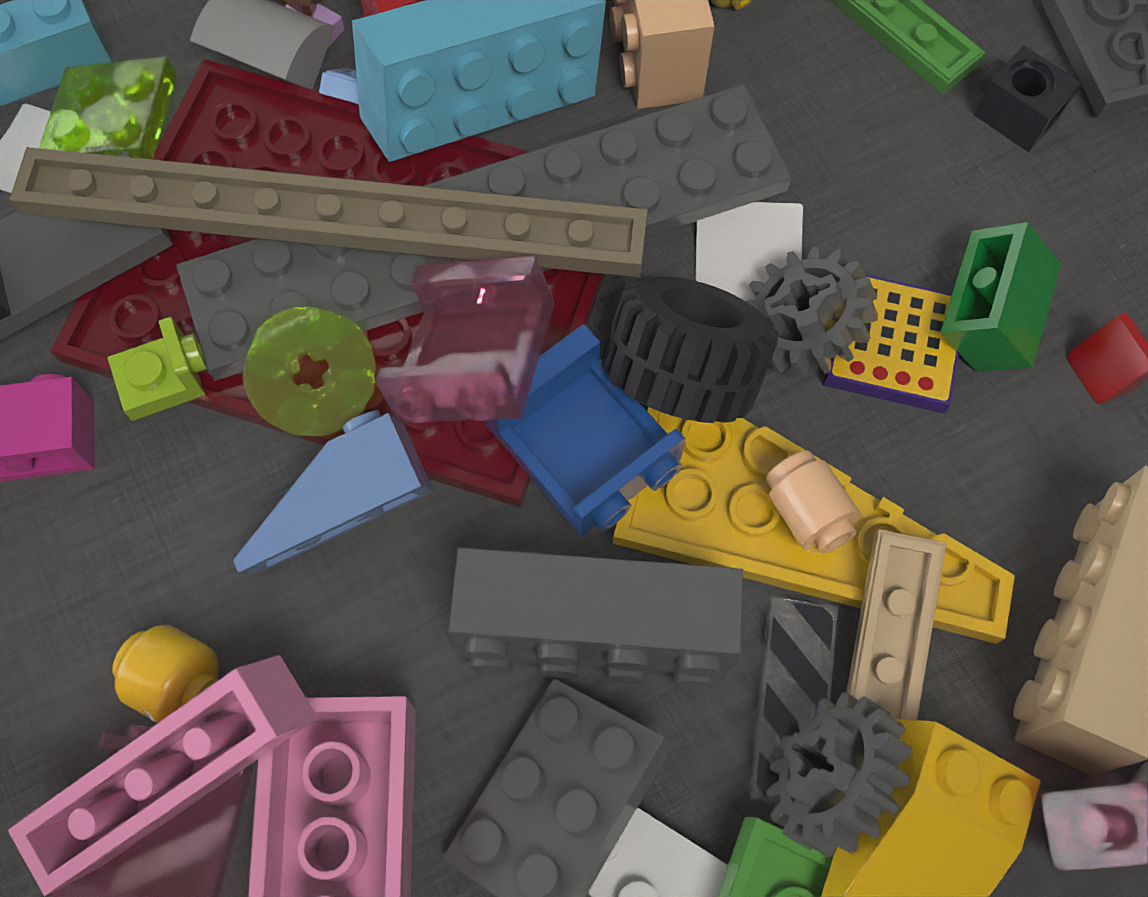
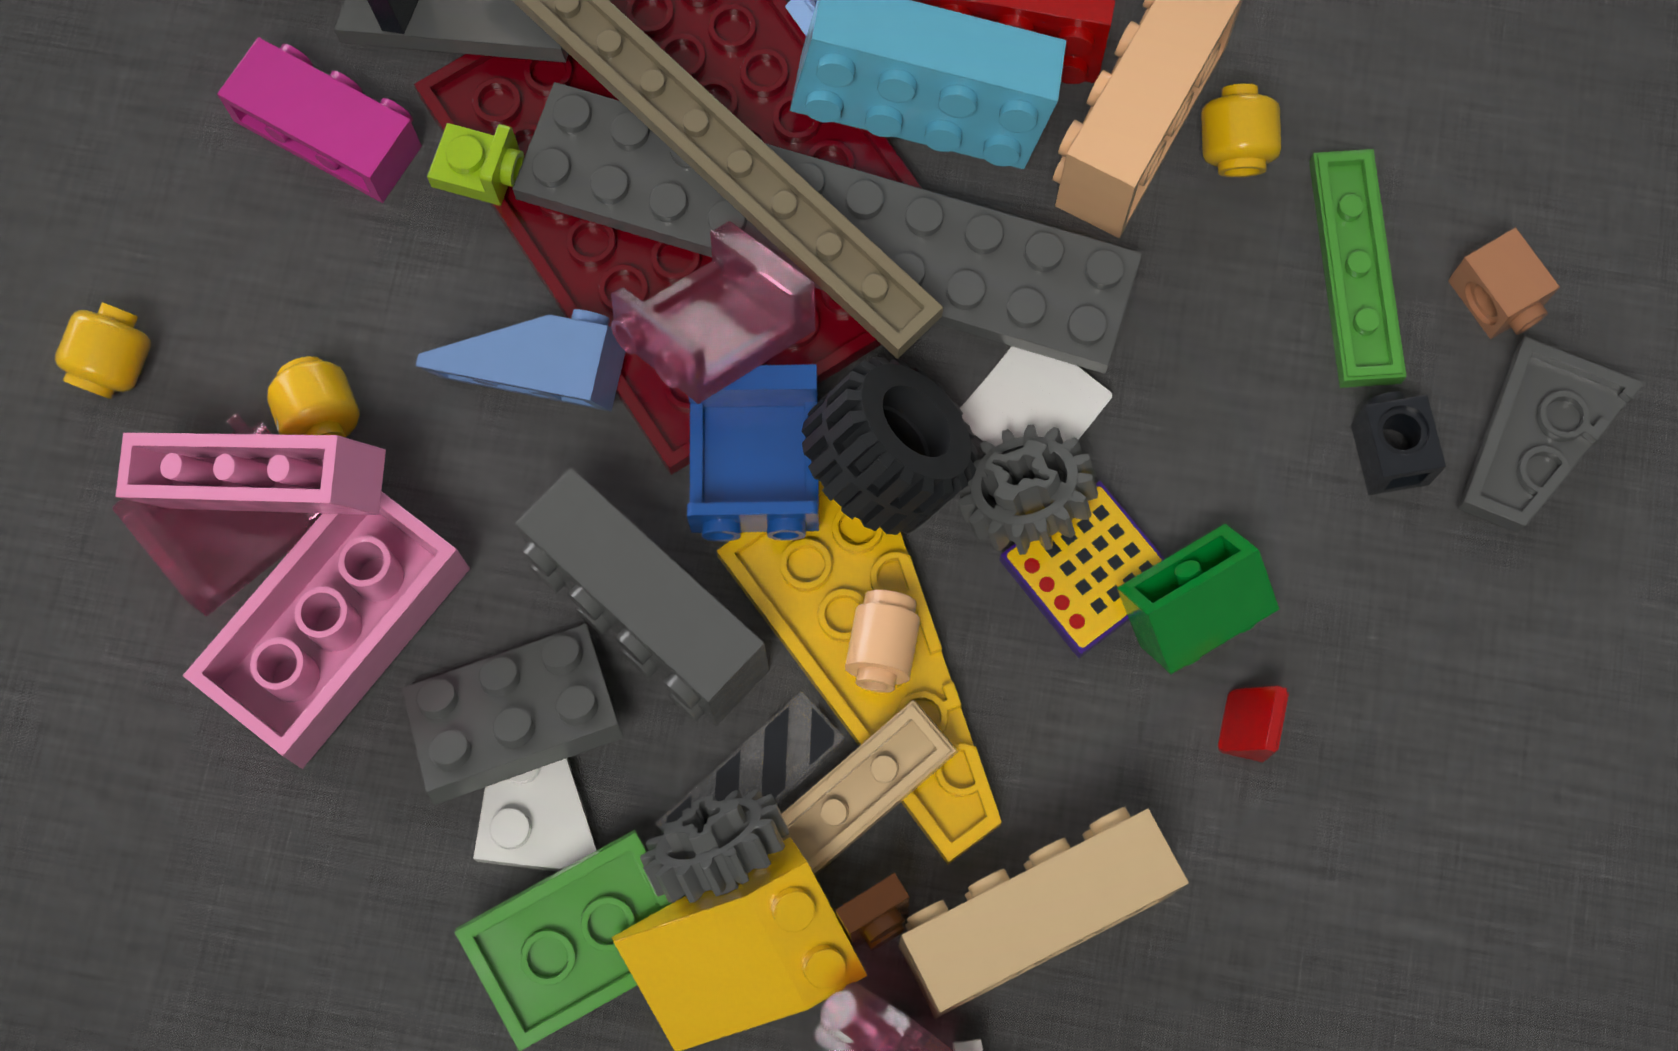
camera: 40 degrees right, 5 degrees up
clear neon green plate [243,306,376,437] -> none
none -> reddish brown plate [835,873,910,951]

